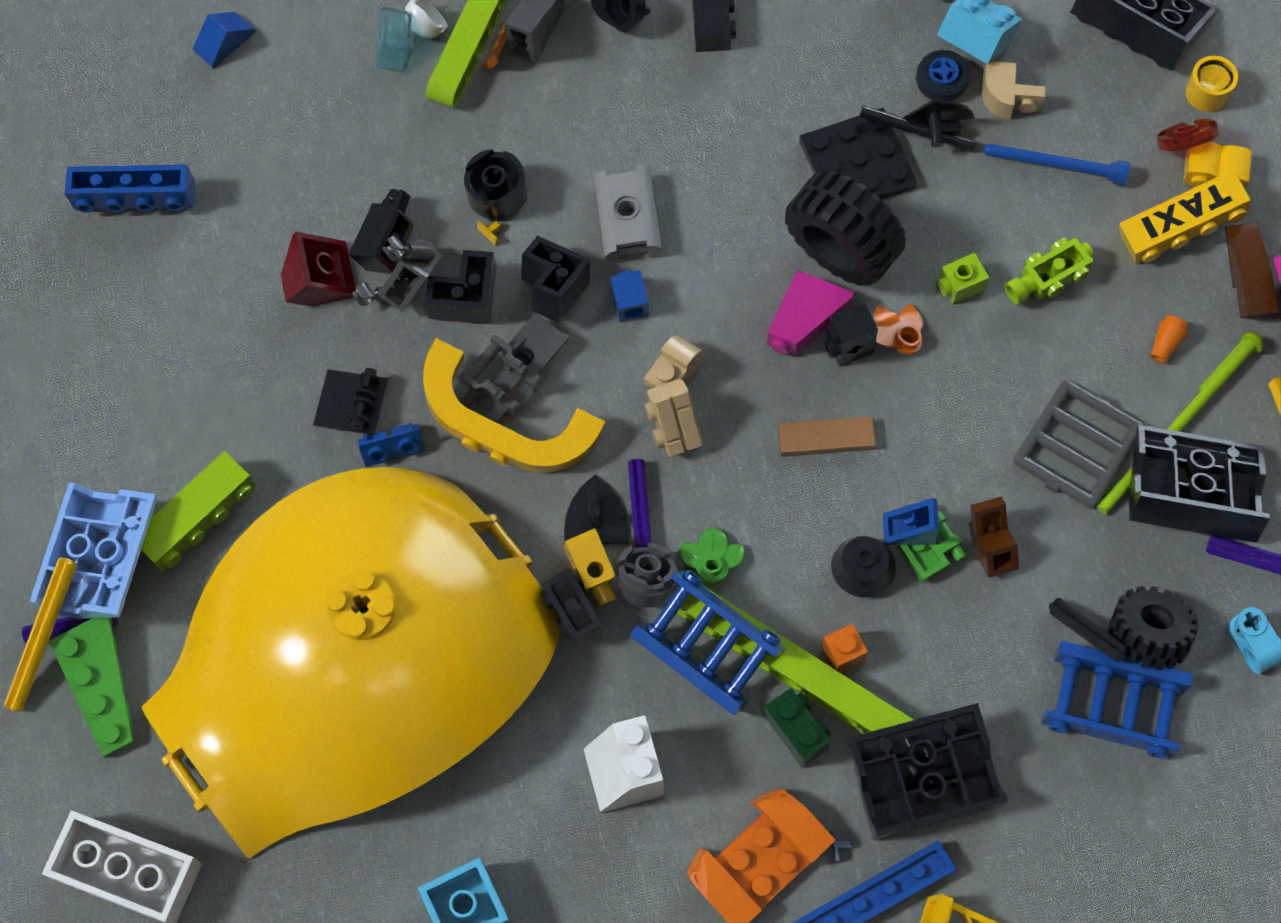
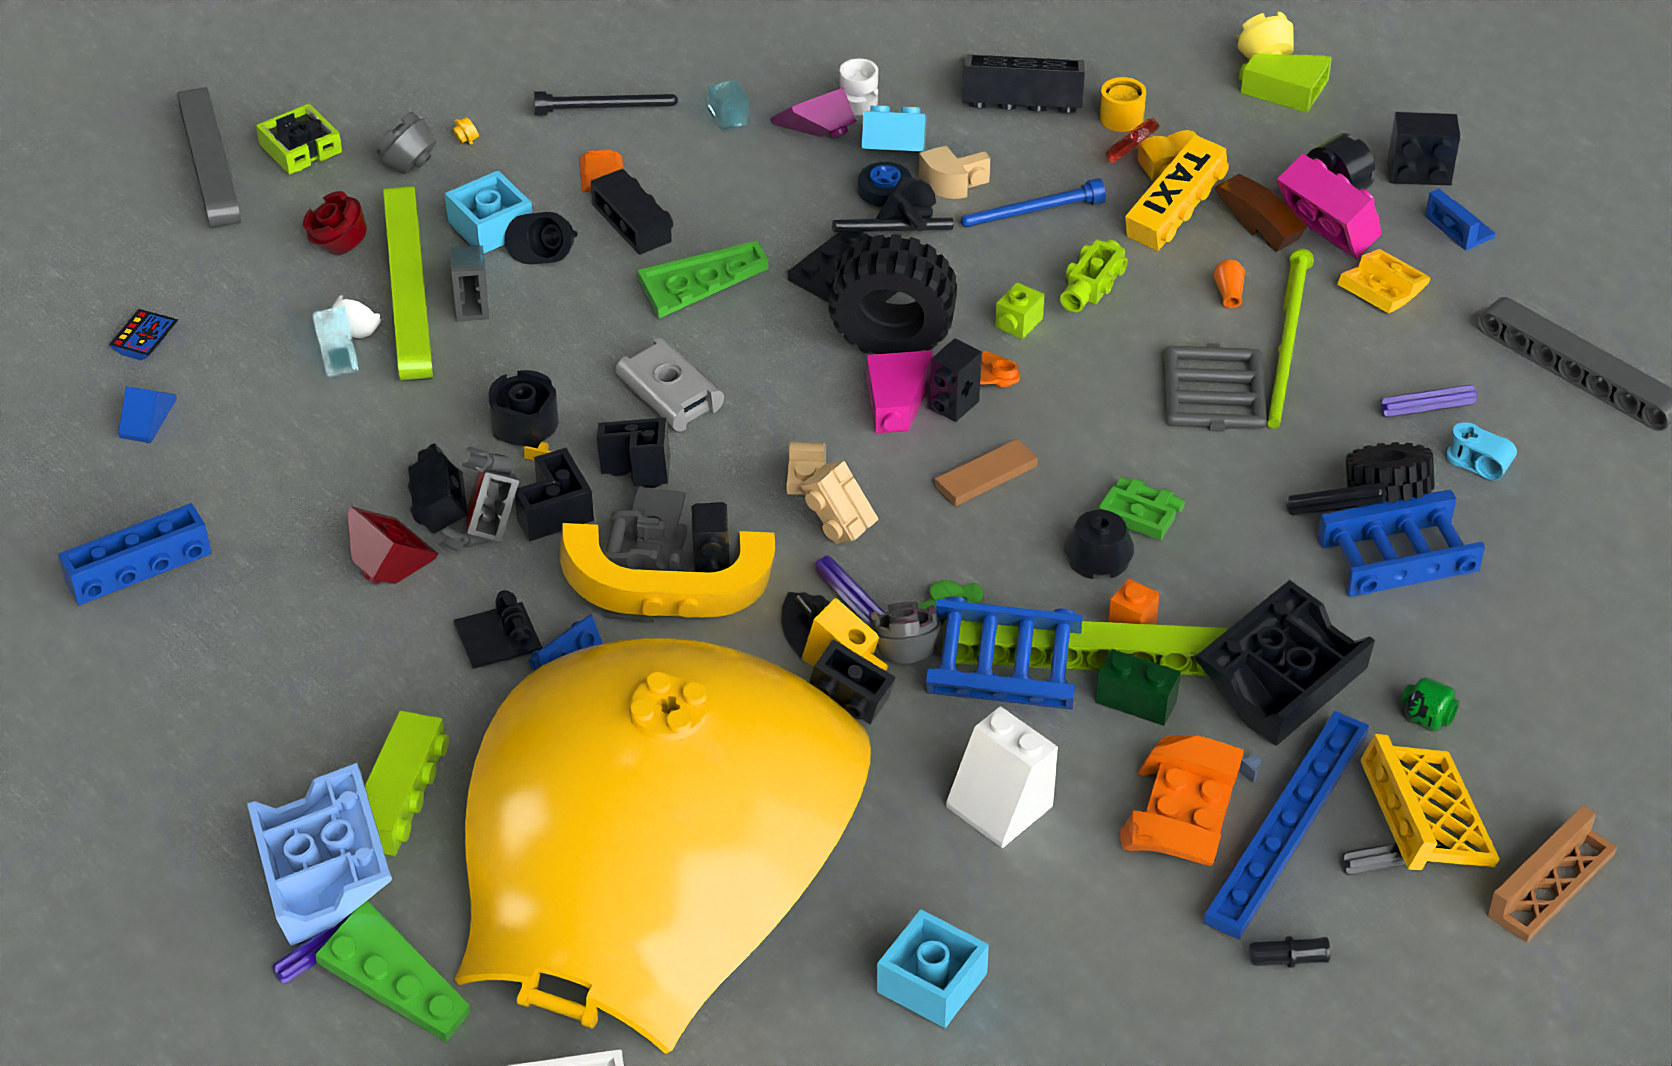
camera: 35 degrees left, 25 degrees down
yellow axle [4,558,77,711] -> none
orange piece [481,16,509,69] -> none
blue brick [610,270,649,322] -> none
blue slope [883,498,939,545] -> none
reddish brown brick [969,497,1019,577] -> none
black piece [1129,424,1270,543] -> none
none -> bright green wing [637,241,768,319]
none -> black brick [691,502,730,573]
none -> green head [1401,677,1460,731]

